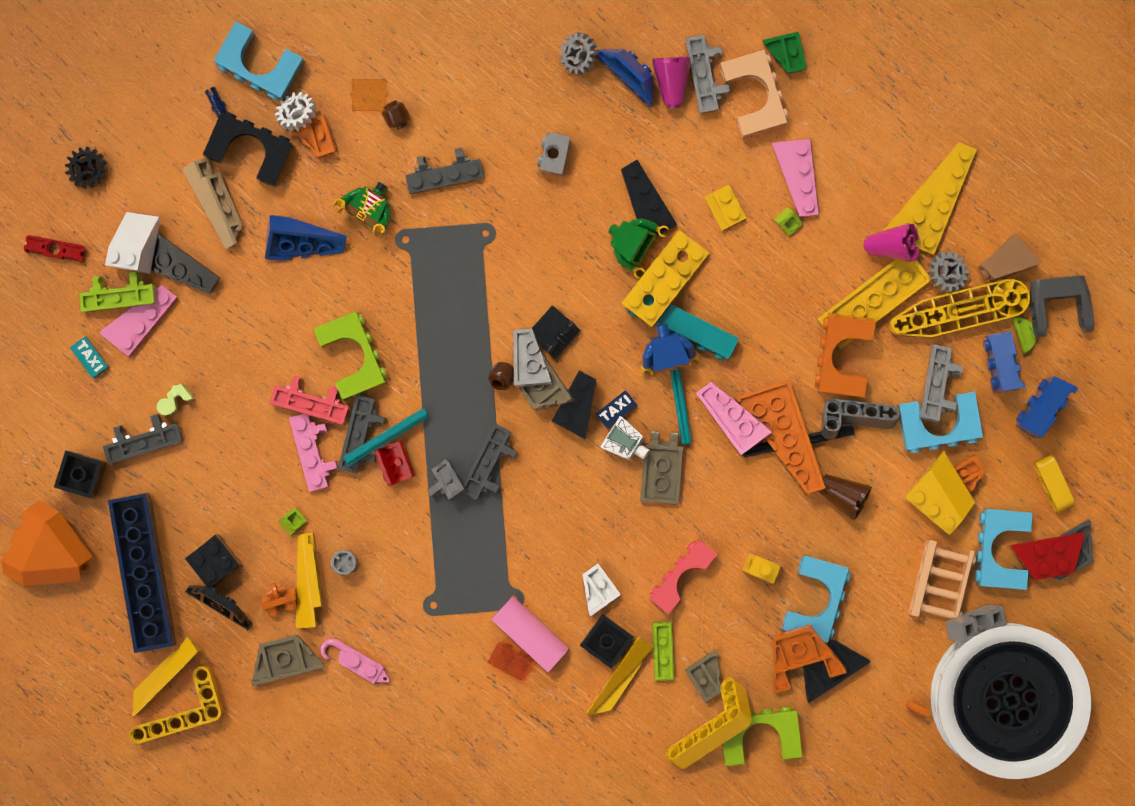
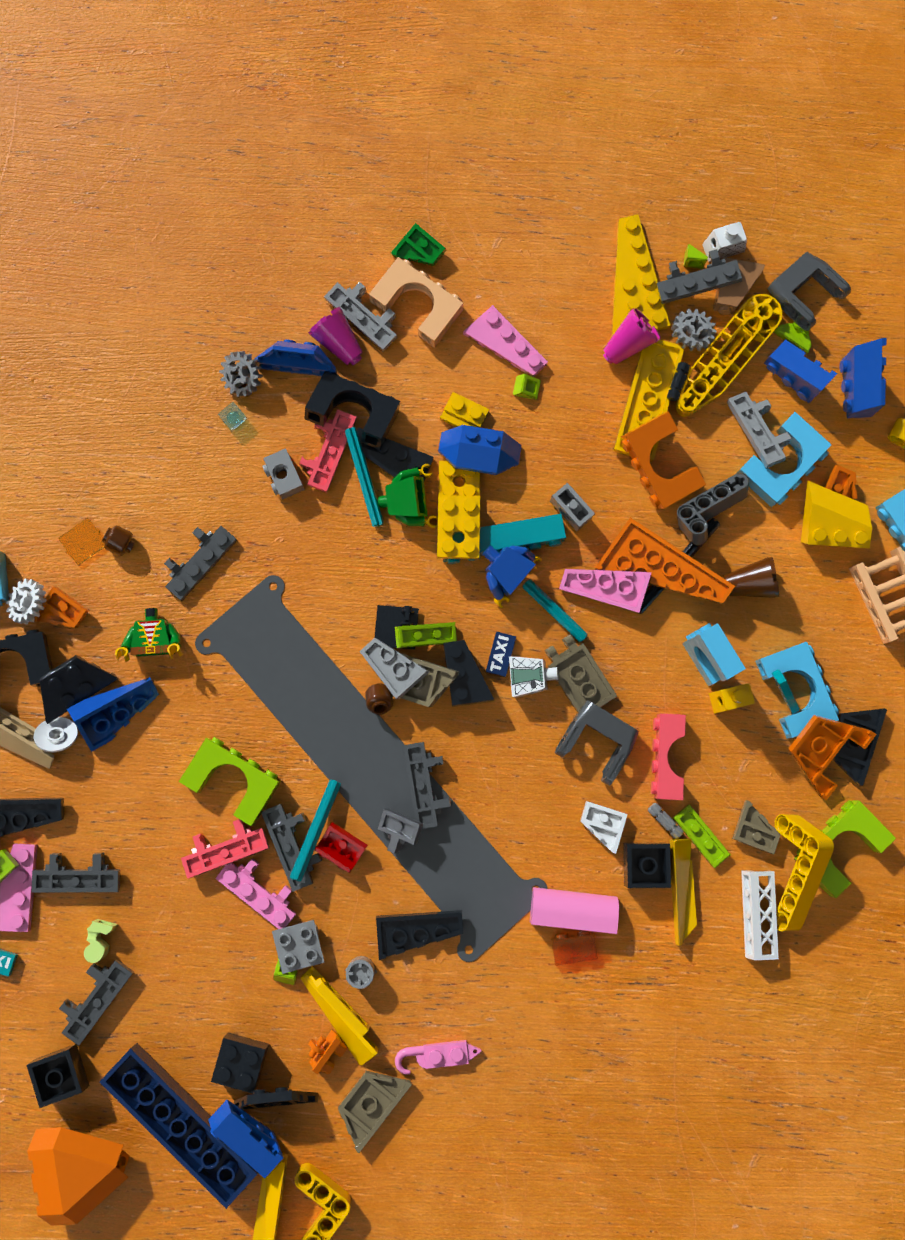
camera: 40 degrees left, 5 degrees down
none -> dark grey hinge [32,853,120,893]
none -> white dish [33,717,78,752]
none -> black wing [39,655,118,724]
none -> blue wedge [208,1099,283,1178]
none -> clear light blue plate [217,402,247,431]
none -> light grey hinge [272,920,325,974]
none -> coral hinge [299,409,357,493]
none -> black arch [304,371,400,450]
none -> teal axle [345,427,384,527]
none -> black wing [376,910,463,960]
none -> lime tile [395,622,457,648]
none -> blue wedge [438,425,522,475]
none -> light grey brick [550,483,595,532]
none -> dark grey connector [555,700,639,786]
none -> light grey axle [648,803,684,839]
none -> dark grey hinge [657,249,742,304]
none -> black axle [667,362,690,401]
none -> medium azure arch [682,623,746,686]
none -> lime slope [684,244,708,269]
none -> white torso [702,222,747,263]
none -> white fence [741,870,779,960]
none -> teal tile [772,670,799,714]

